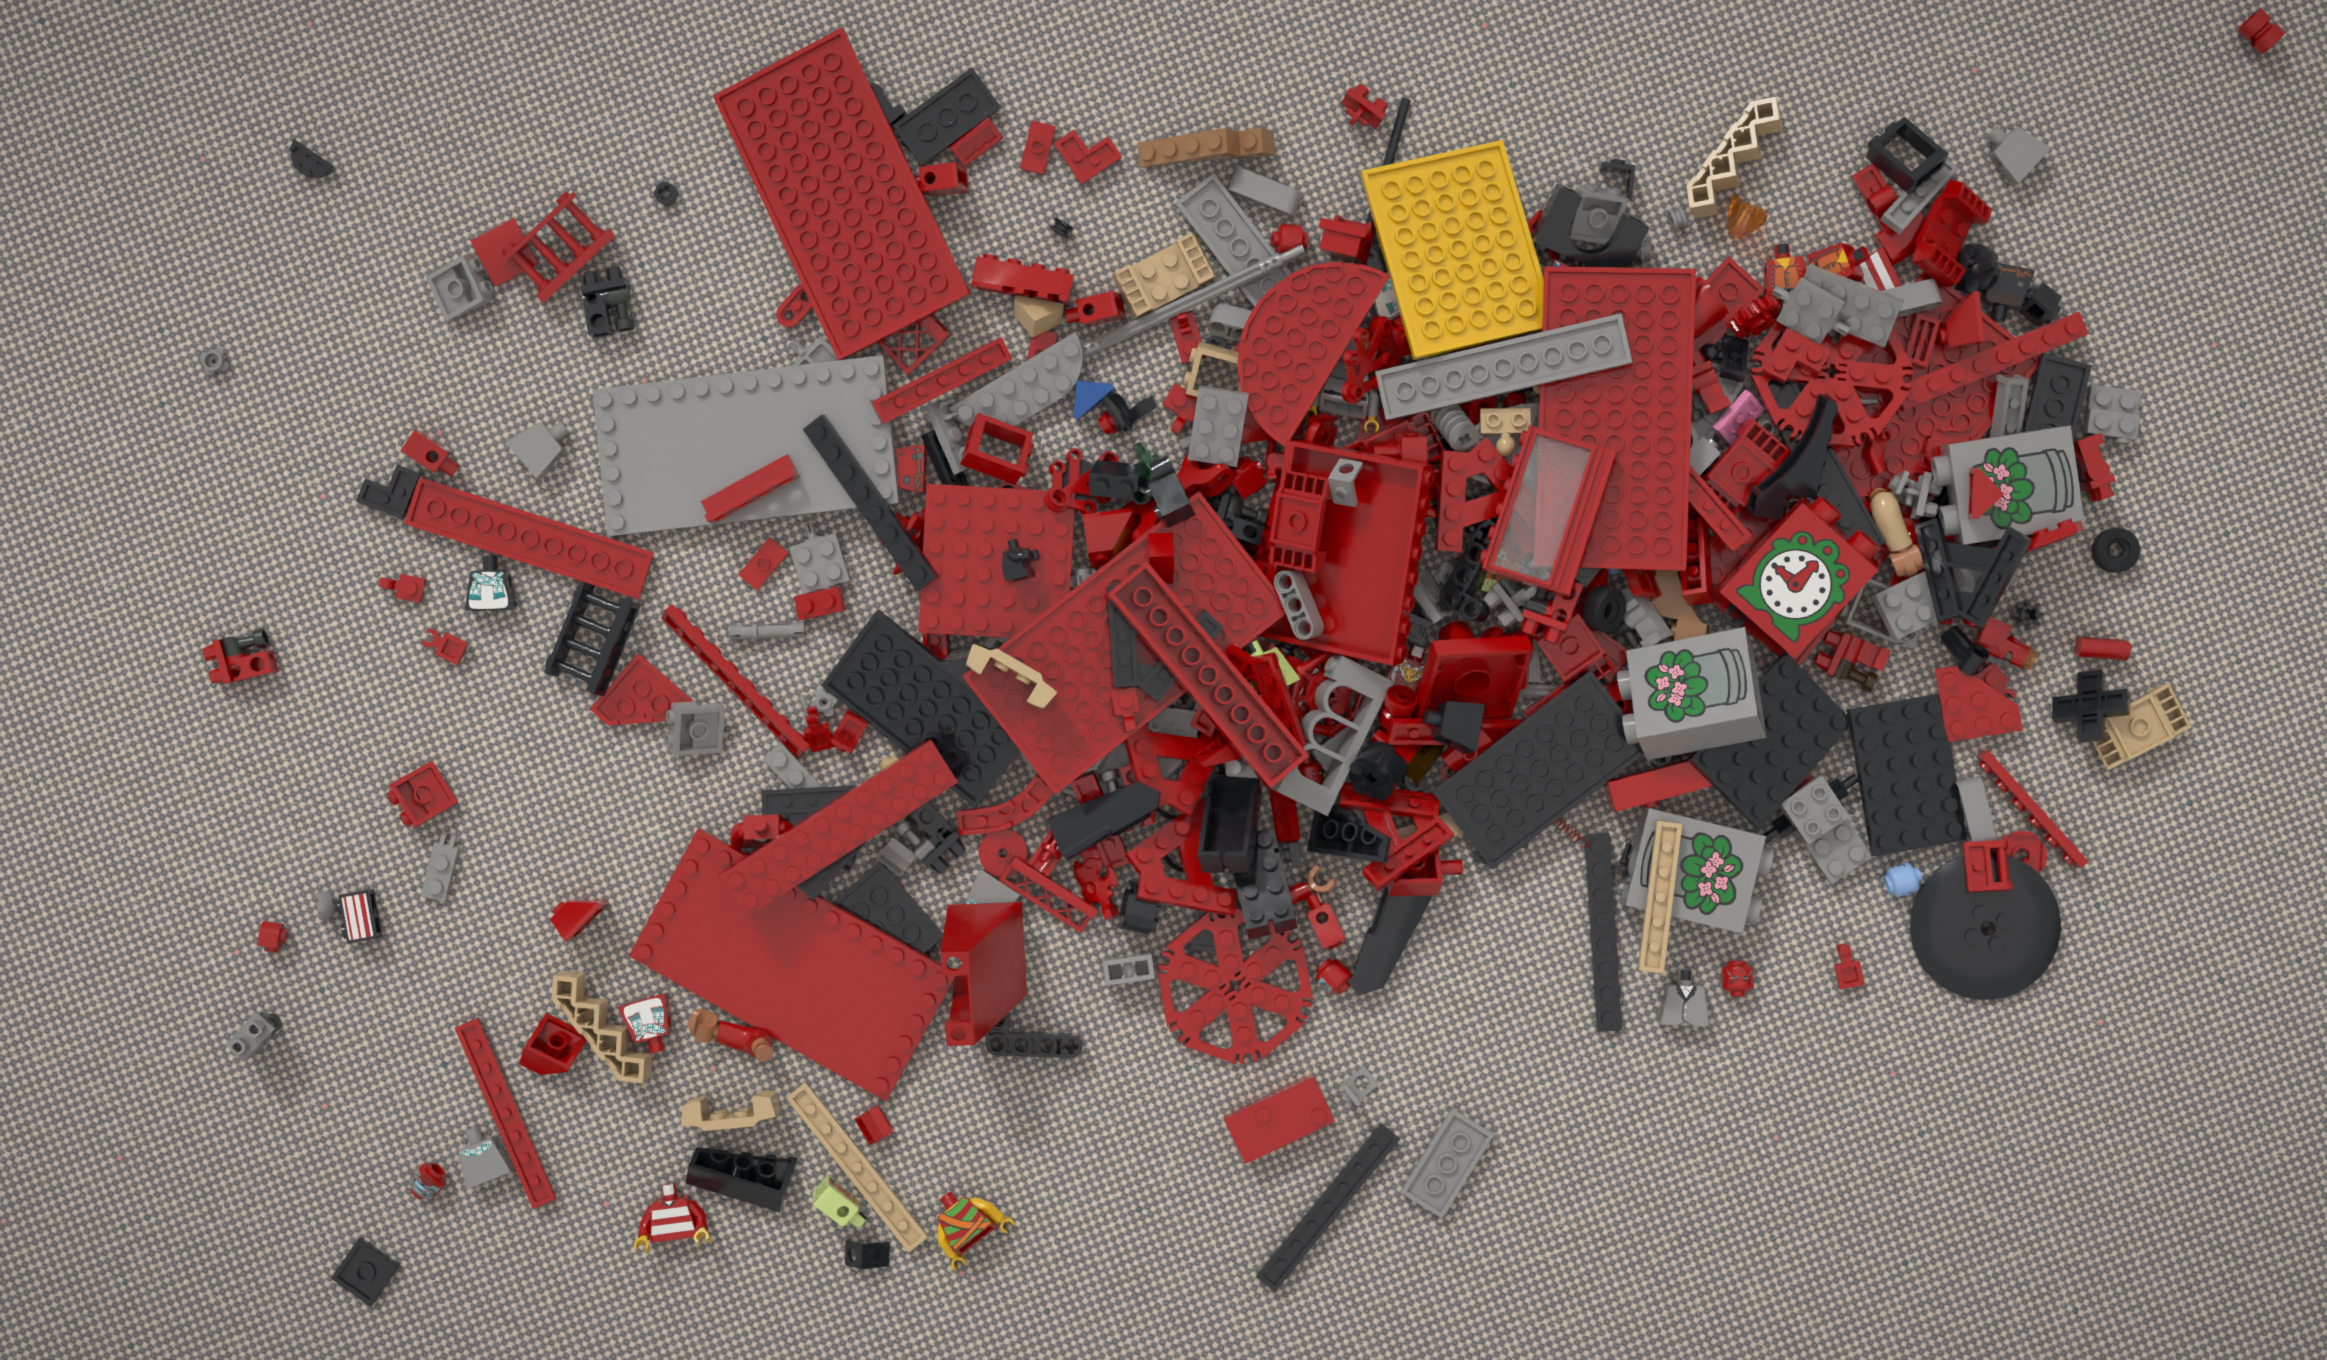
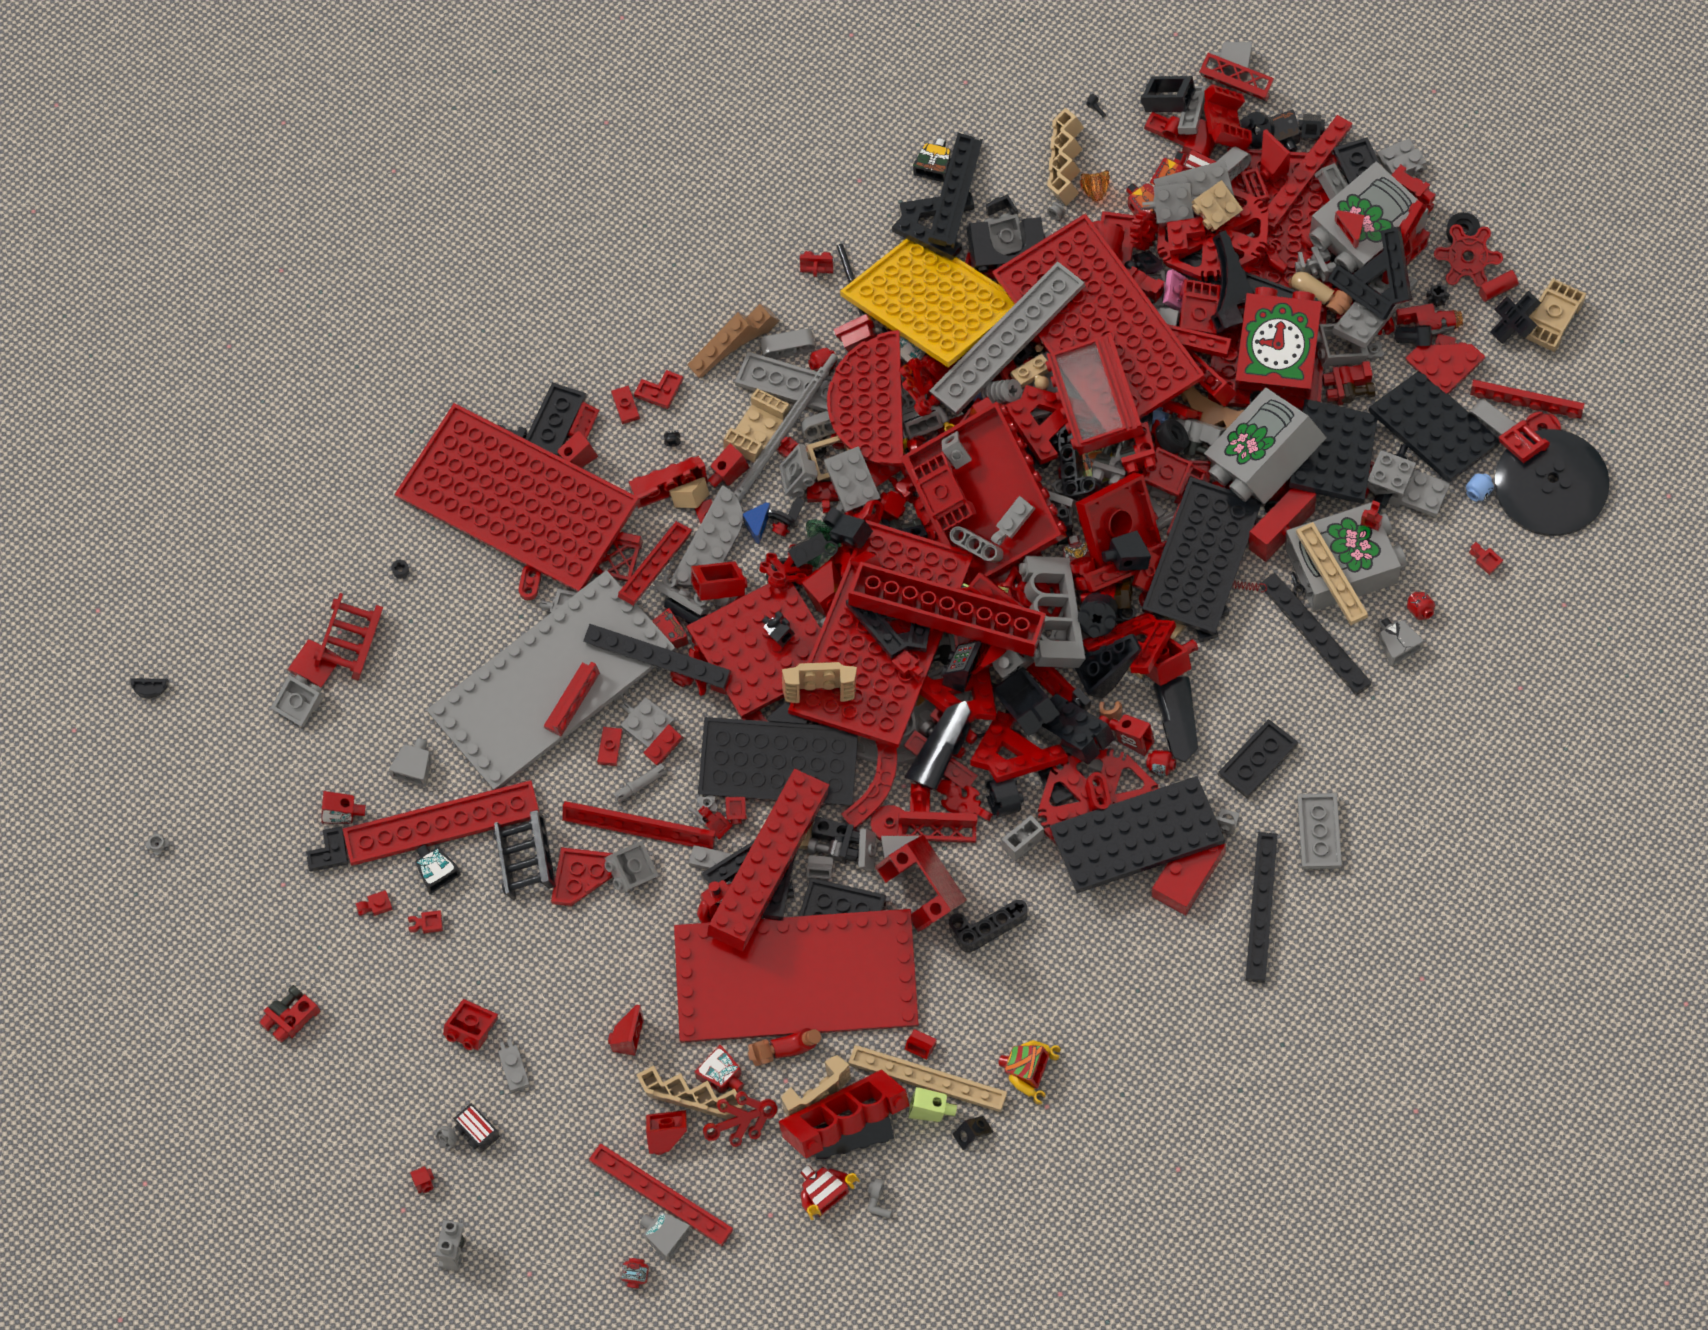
camera: 25 degrees left, 25 degrees down
black hips [581,266,635,338] -> none
none -> red plant [703,1091,778,1147]
none -> red fence [779,1069,910,1159]
none -> light grey plate [780,443,818,498]
none -> light grey plate [858,829,877,872]
none -> light grey plate [867,1178,892,1219]
none -> black plate [892,192,974,260]
none -> torso [913,139,950,182]
none -> black plate [928,133,983,249]
none -> black slope [941,641,982,693]
none -> light grey plate [991,496,1036,546]
none -> black plate [1050,776,1225,894]
none -> black hand [1086,94,1106,117]
none -> red plate [1086,772,1111,810]
none -> tan plate [1191,180,1243,232]
none -> red fence [1199,53,1274,102]
none -> black plate [1218,719,1298,799]
none -> red plate [1361,500,1383,531]
none -> red plate [1434,224,1503,287]

